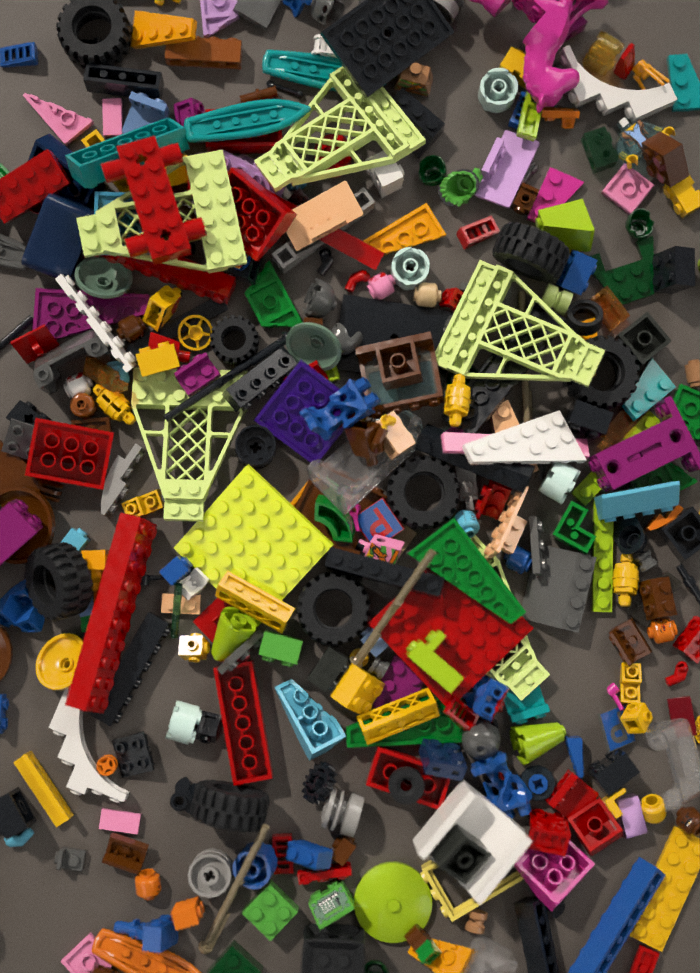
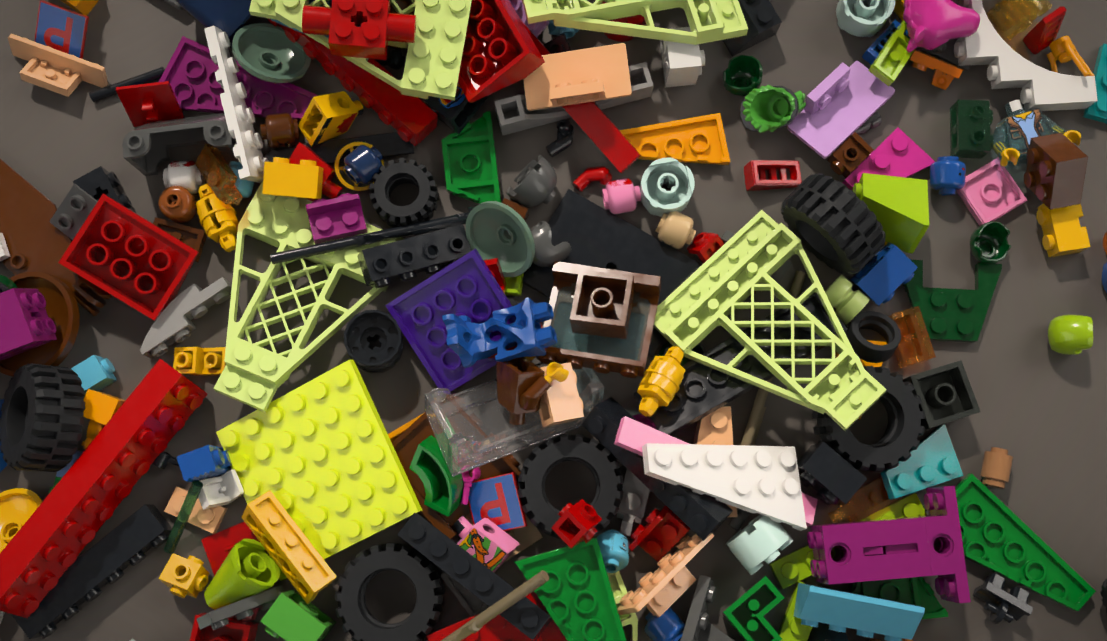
camera: 25 degrees right, 5 degrees down
black brick [652,246,695,294] -> none
none -> dark blue head [343,145,383,184]
none -> red brick [551,499,602,549]
none -> blue head [930,156,966,195]

